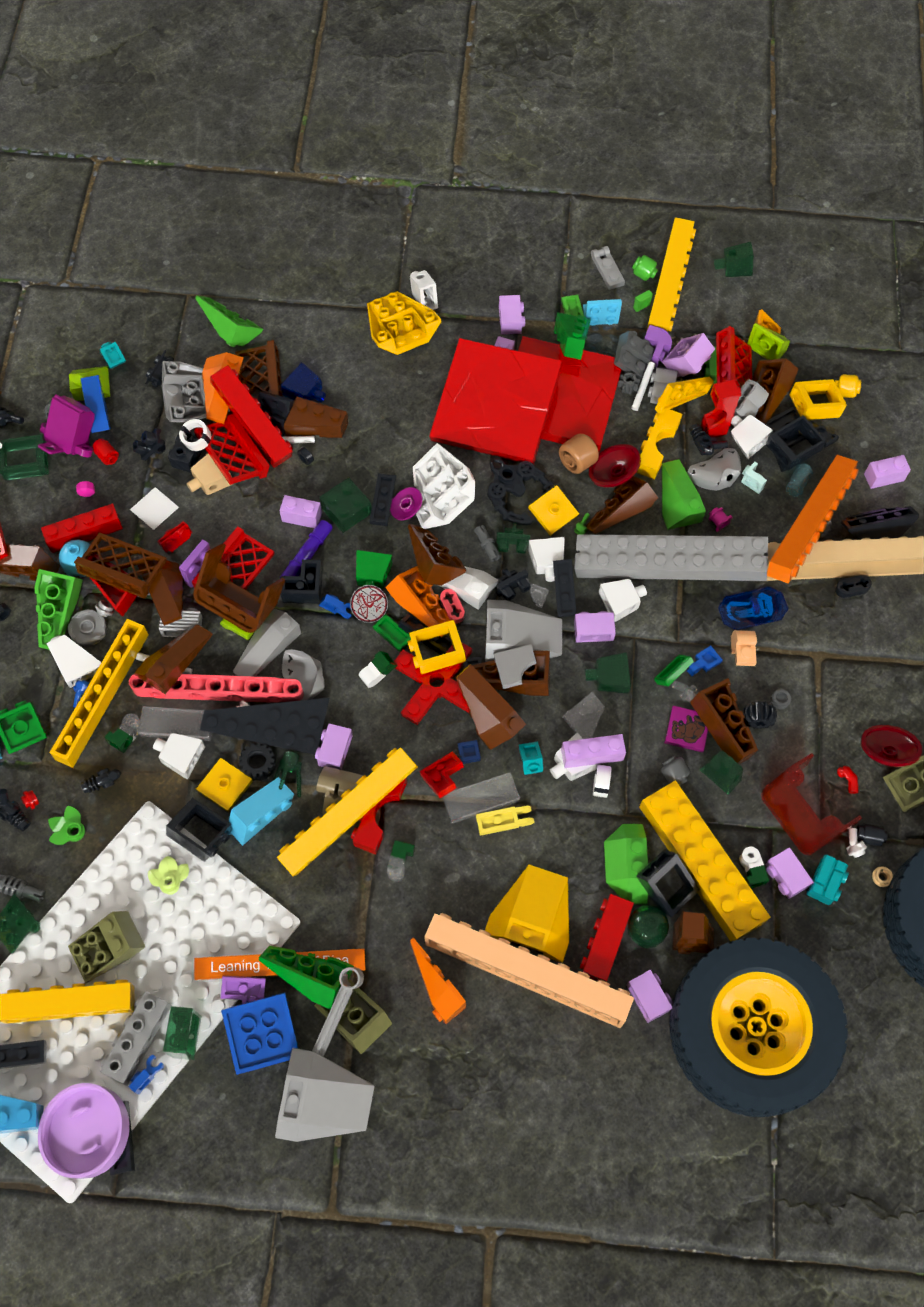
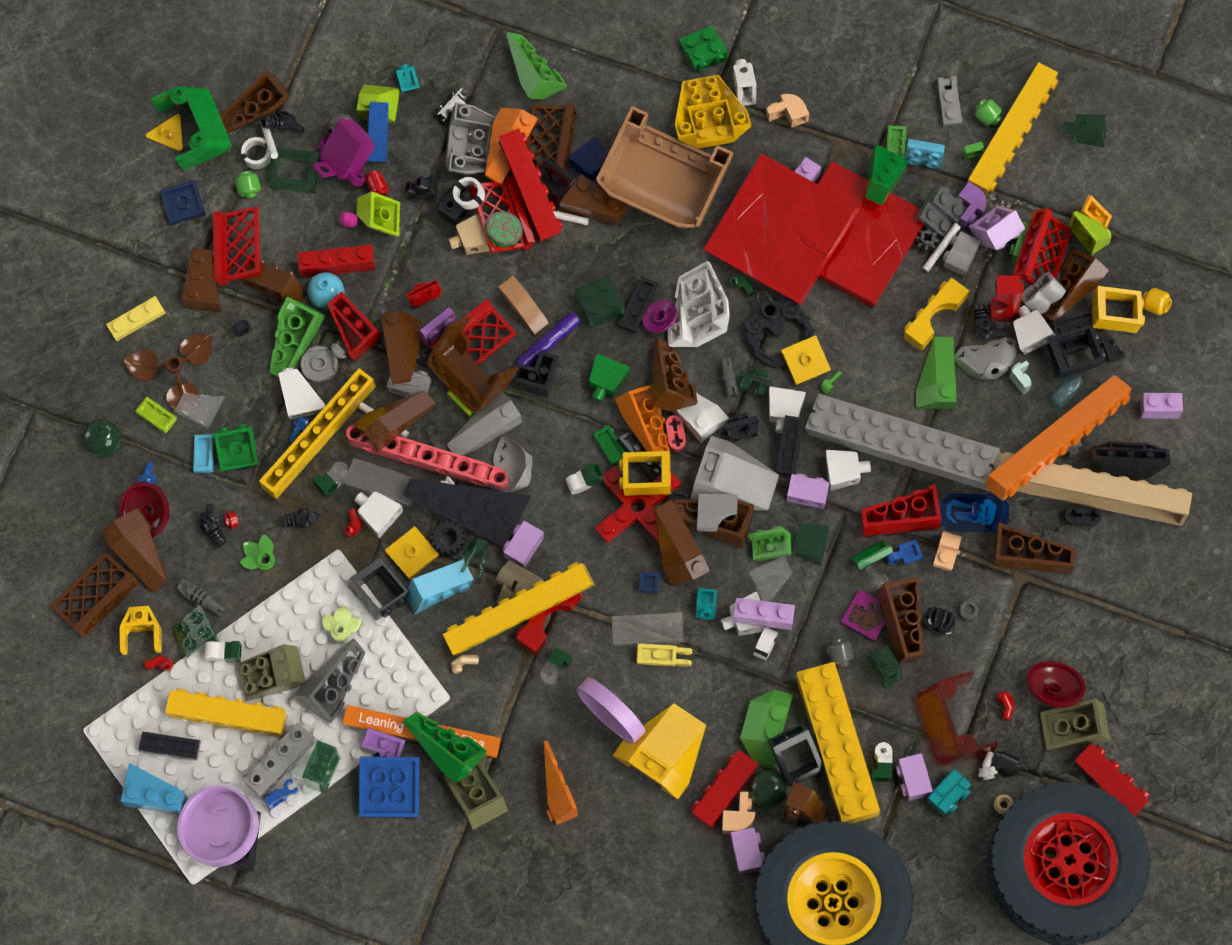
camera: 20 degrees right, 5 degrees up
reddish brown fence [74,532,167,599] -> none
white sticker [130,487,179,530] -> none
light grey wedge [275,1048,374,1142] -> none
lavender brick [280,495,322,528] -> none
black tile [297,447,314,465] -> none
light grey piece [312,967,364,1057] -> none
blue plate [319,594,351,619] -> none
tile [350,585,388,623] -> none
red plate [419,751,464,798] -> none
light nougat brick [425,913,634,1028] -> none
lavender brick [499,295,525,334] -> none
clear tile [530,583,549,608] -> none
medium nougat head [559,434,599,474] -> none
reddish brown wedge [586,476,658,534] -> none
dark red dish [589,444,641,487] -> none
yellow wing [655,376,714,414] -> none
dark pink brick [708,507,733,532] -> none
none -> leg [204,641,242,663]
none -> dark grey wedge [295,639,366,723]
none -> red arm [344,509,362,537]
none -> lime slope [357,192,400,237]
none -> tan arm [451,655,479,674]
none -> green tile [485,211,523,248]
none -> medium nougat slope [499,276,549,336]
none -> lavender piece [576,677,645,744]
none -> medium nougat slope [596,106,734,228]
none -> green plate [679,25,728,72]
none -> light nougat brick [722,792,755,834]
none -> dark green arm [729,275,755,297]
none -> bright green bracket [748,526,792,562]
none -> light nougat brick [766,94,809,128]
none -> red wedge [860,484,941,537]
none -> reddish brown wedge [993,522,1075,574]

